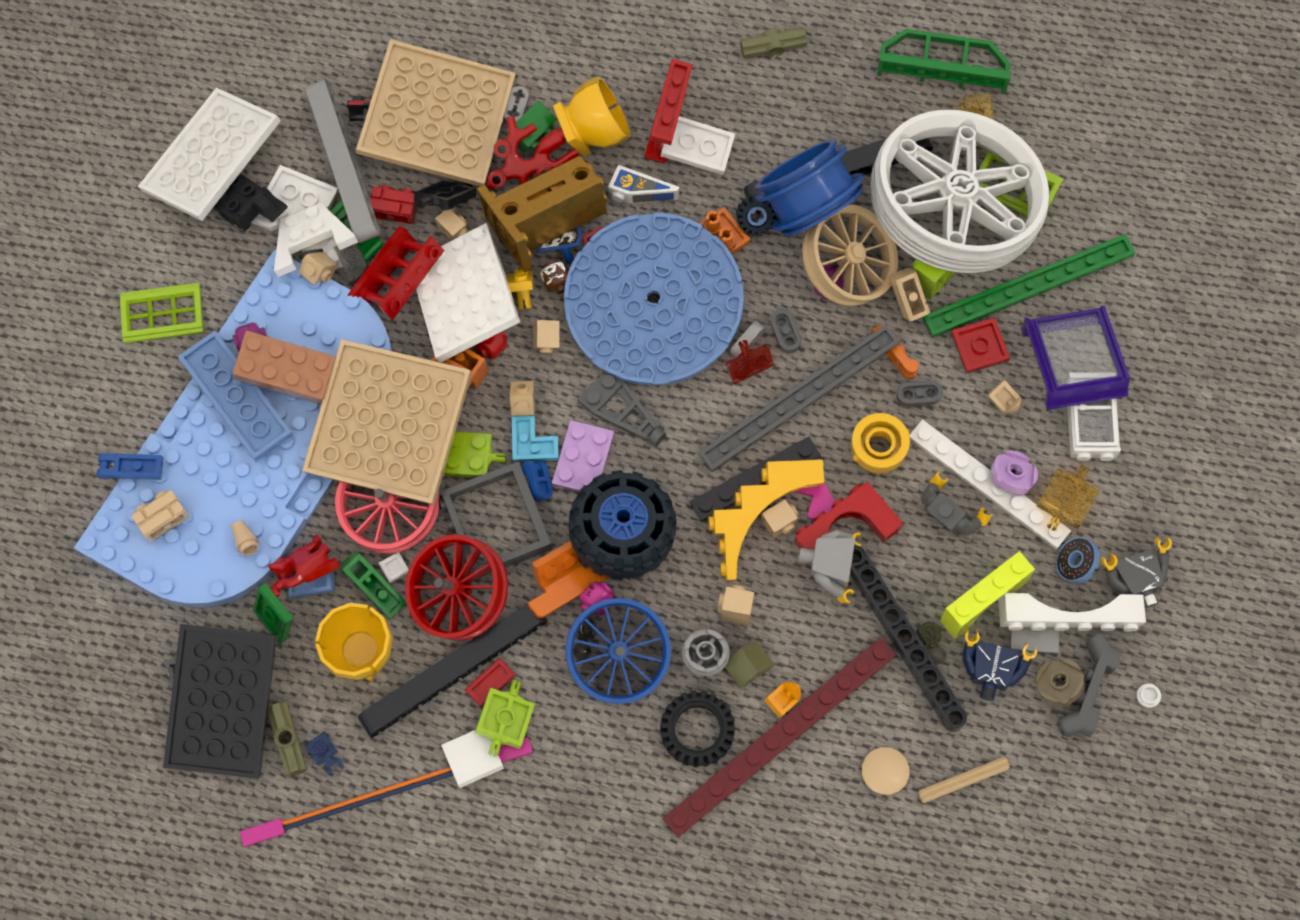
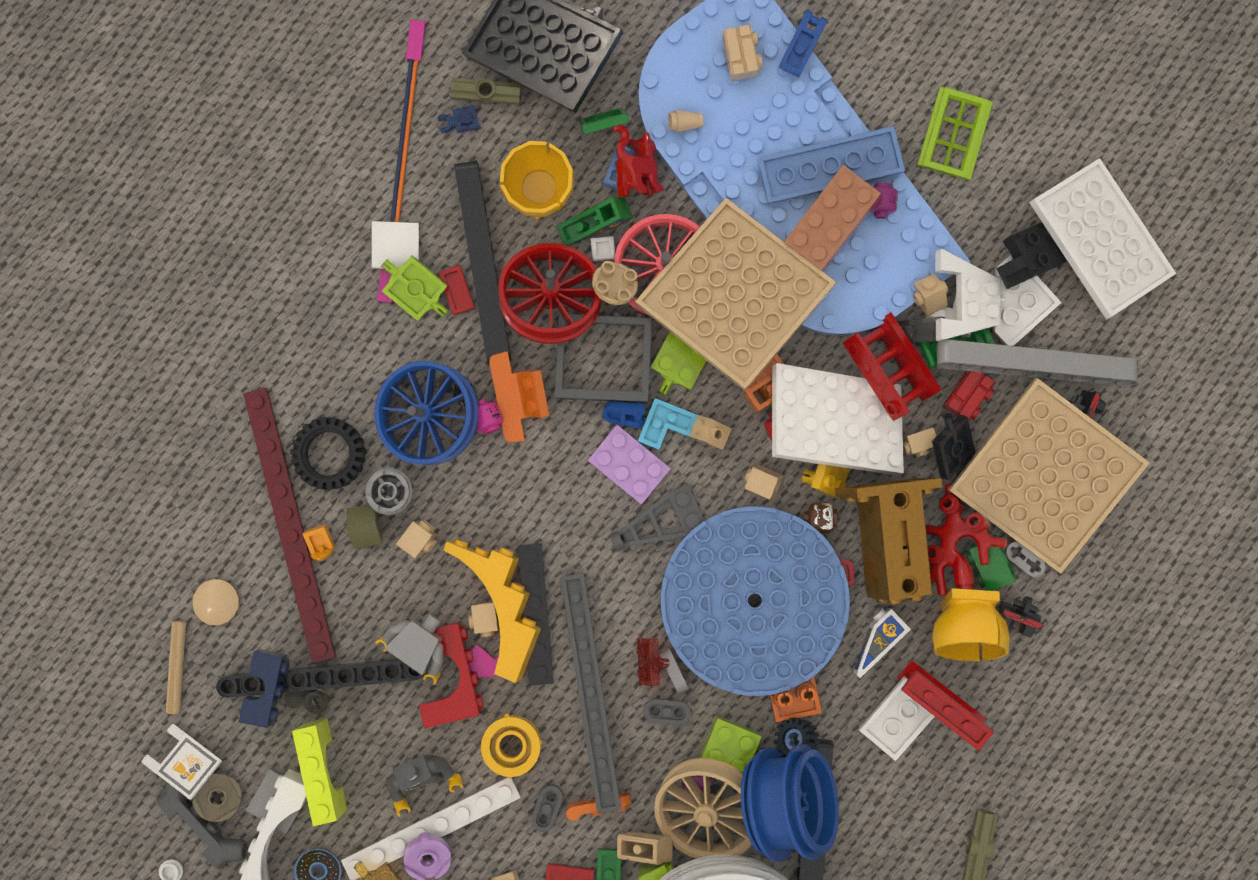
camera: 110 degrees right, 15 degrees up
shield [537,226,583,264] -> none
black wheel [568,470,677,580] -> none
dark blue torso [962,629,1038,701] -> none
none -> white flag [141,724,222,800]
none -> dark blue arch [239,649,289,728]
none -> tan dish [592,261,638,305]
none -> lime brick [699,715,762,773]
none -> black hips [999,596,1044,638]

